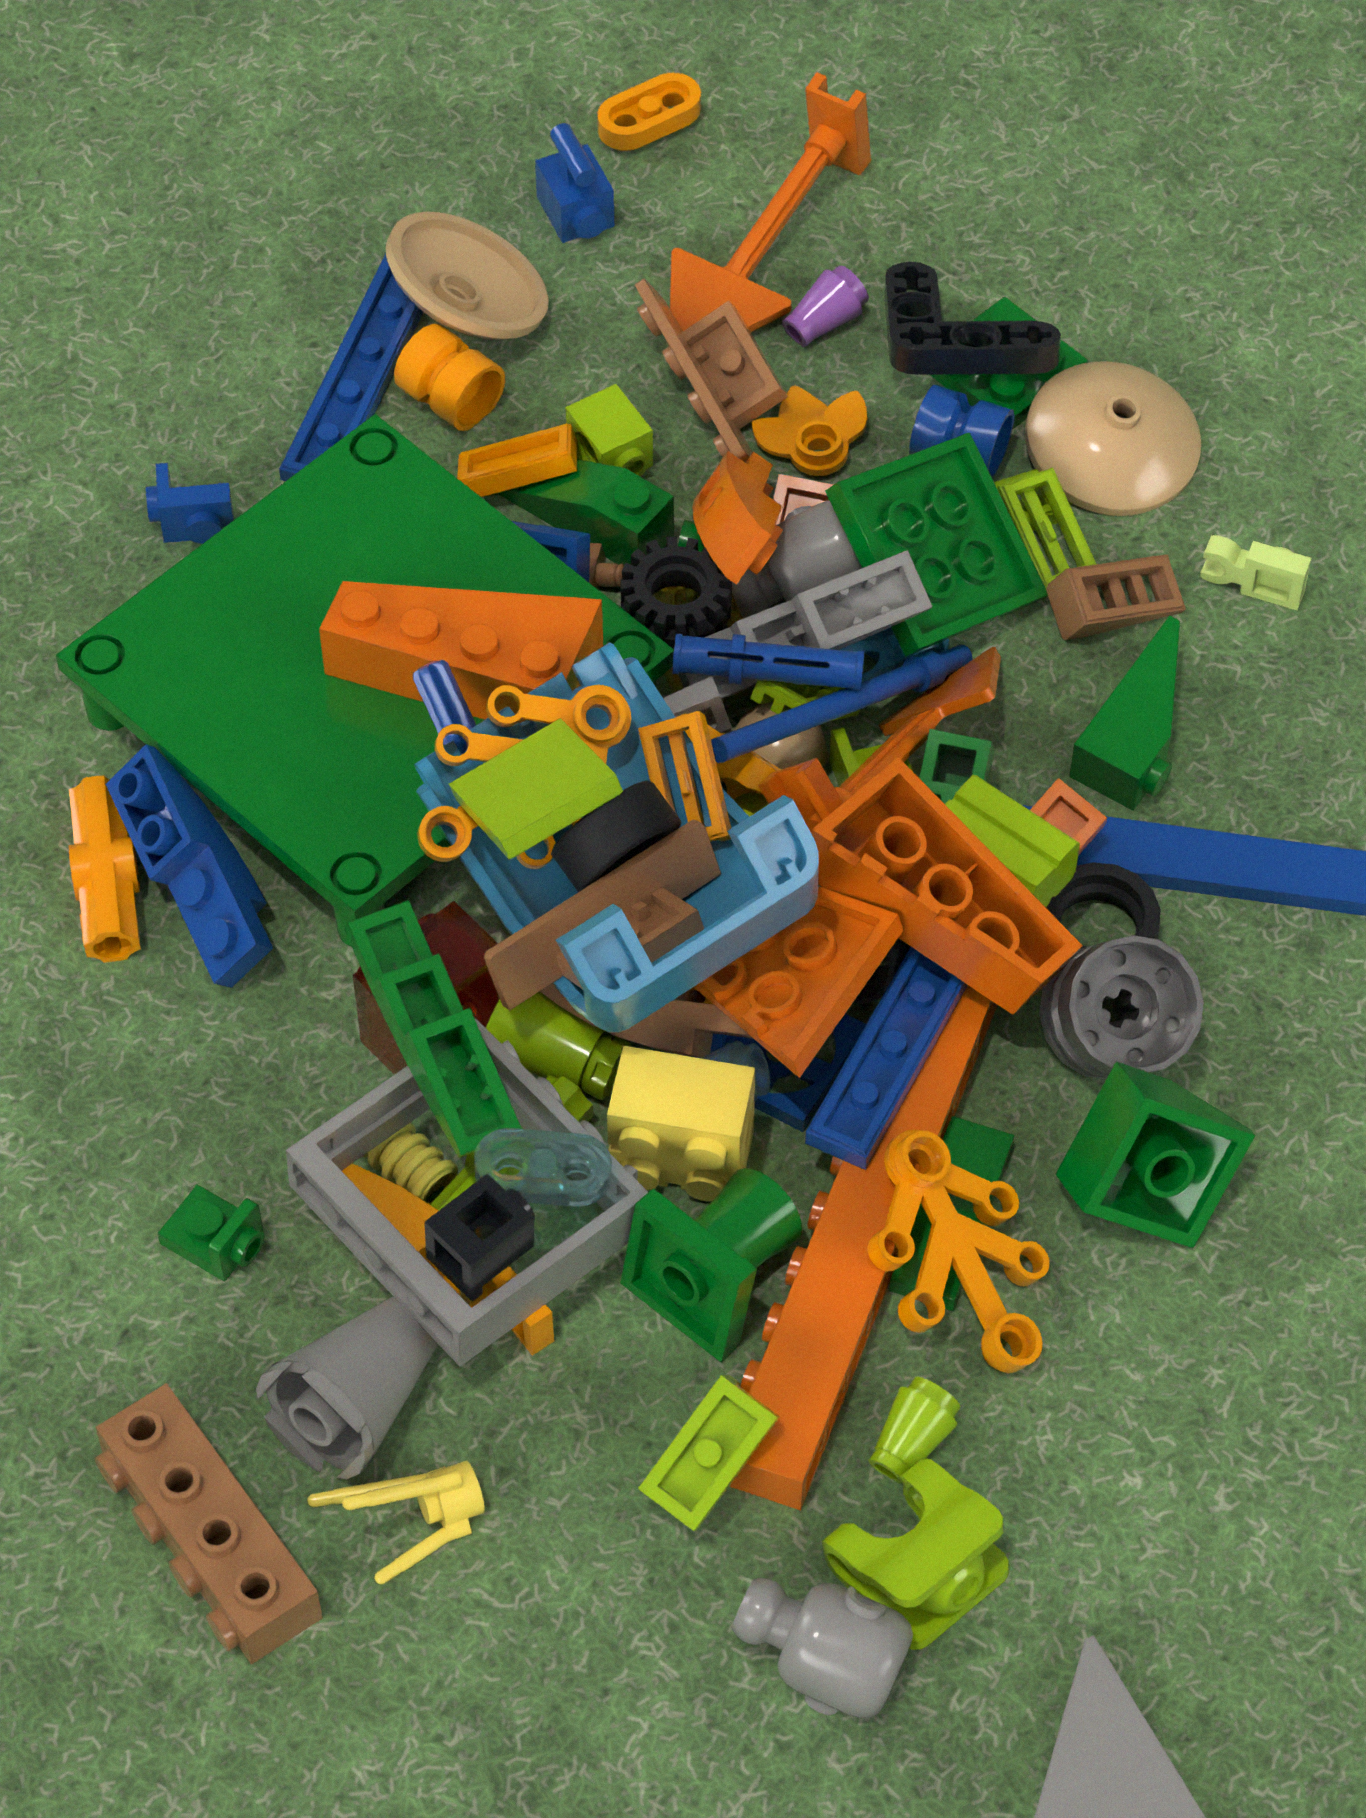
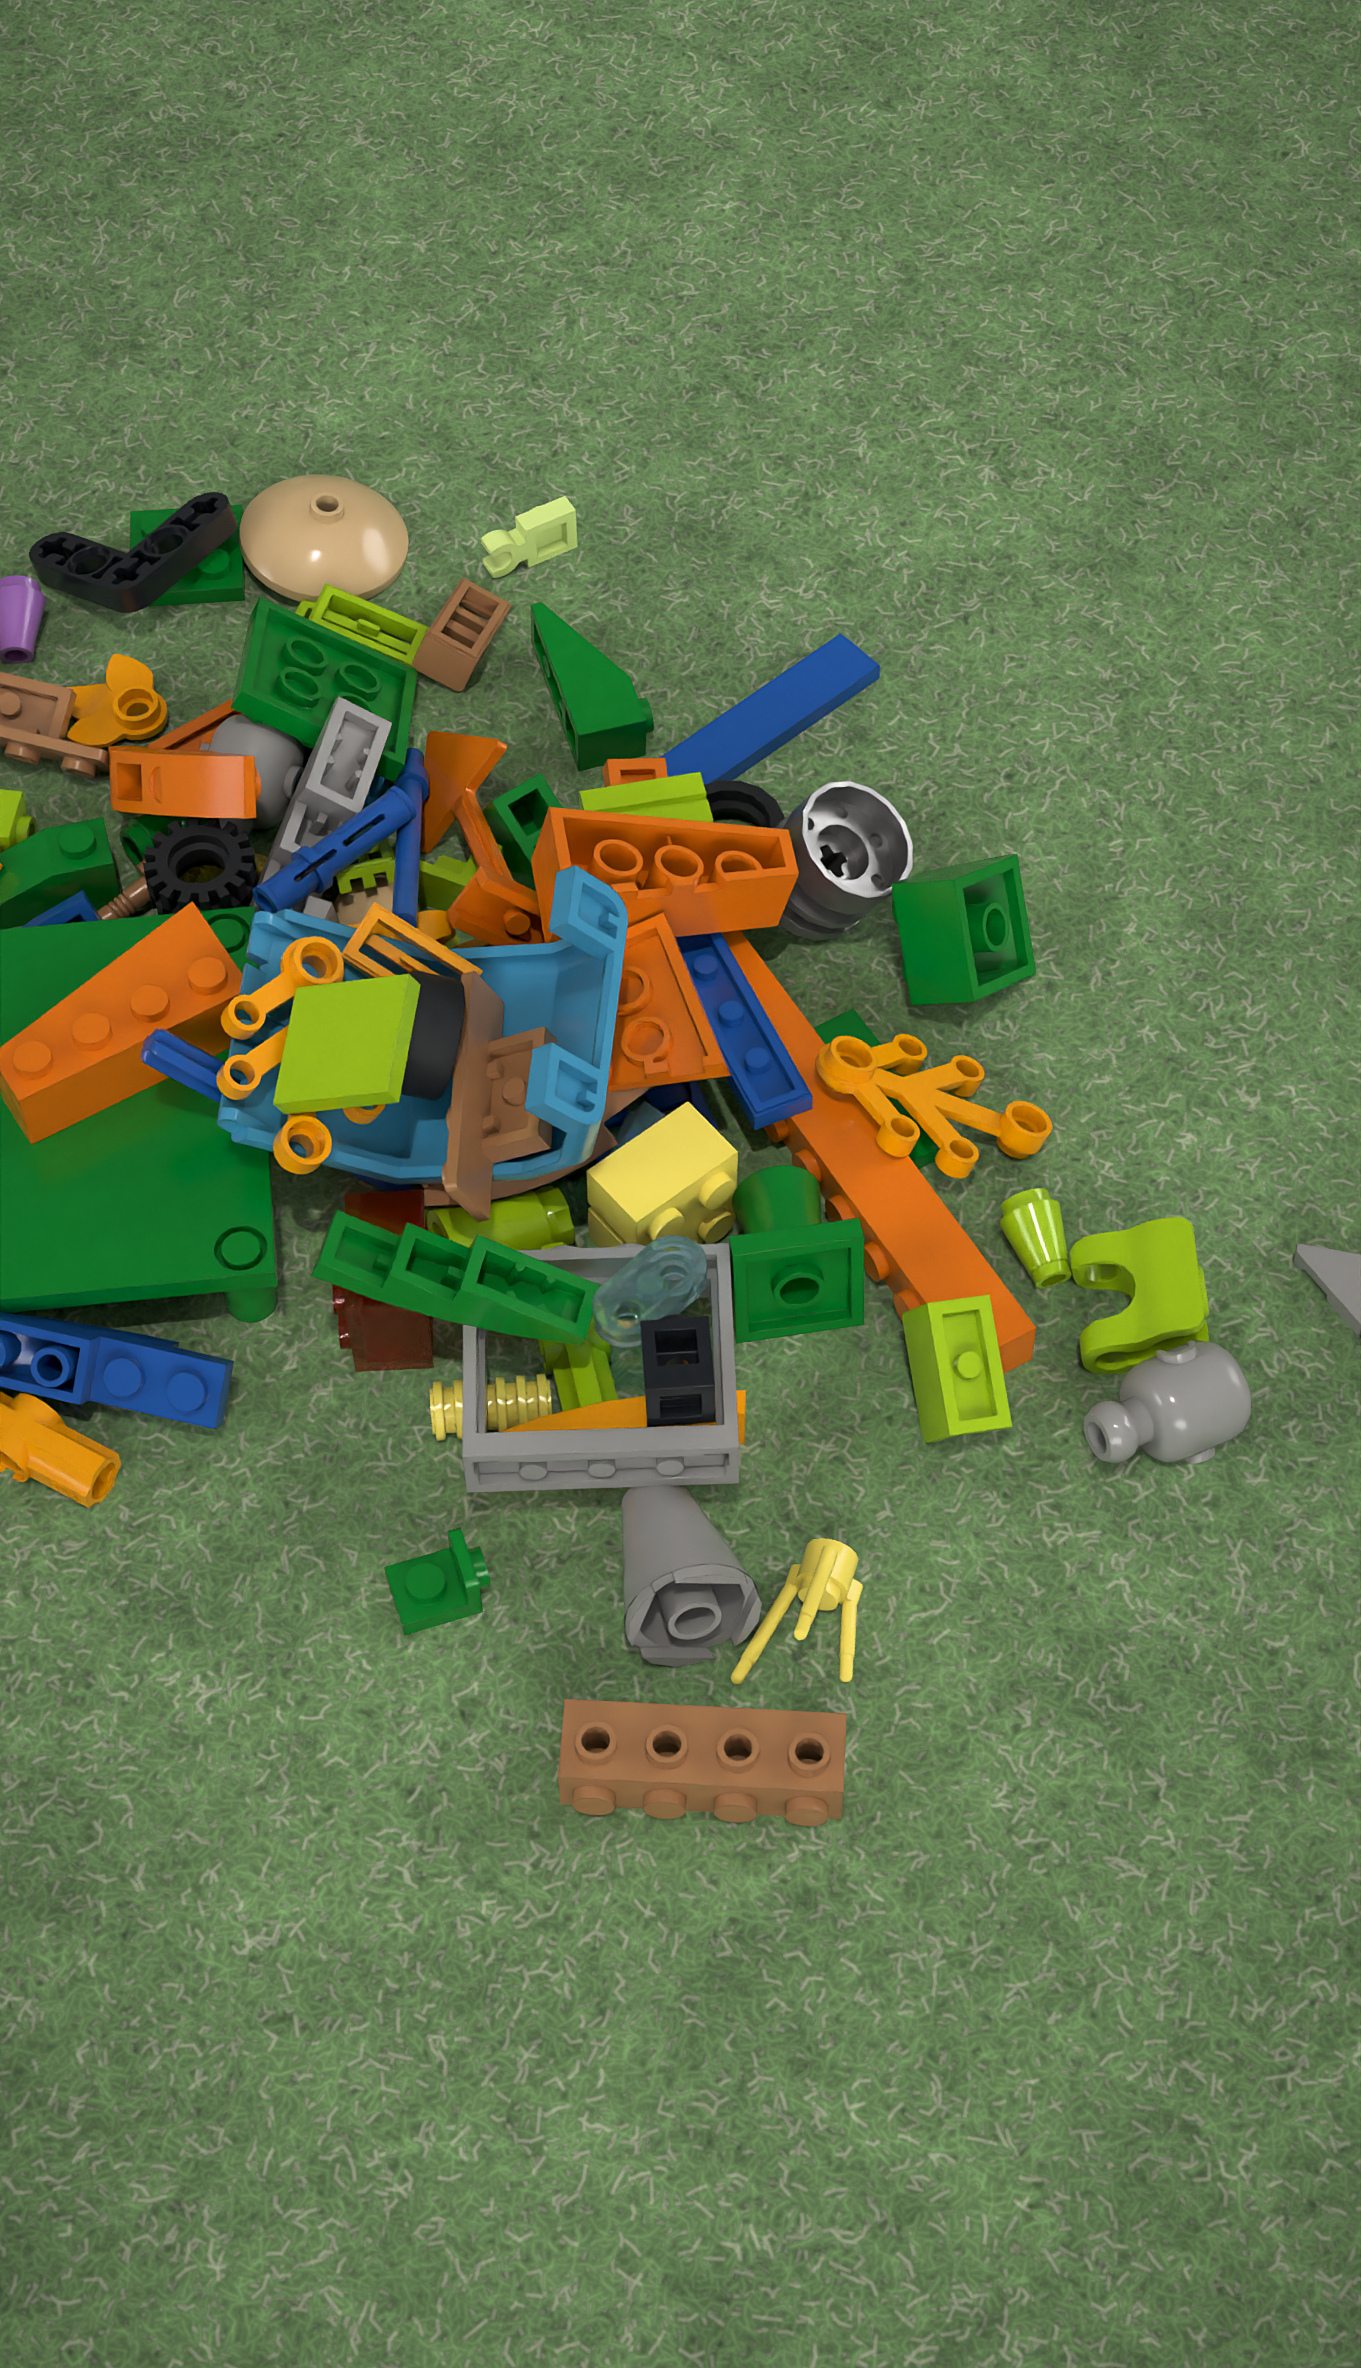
camera: 50 degrees left, 0 degrees up
blue wheel [909,385,1014,479] -> none

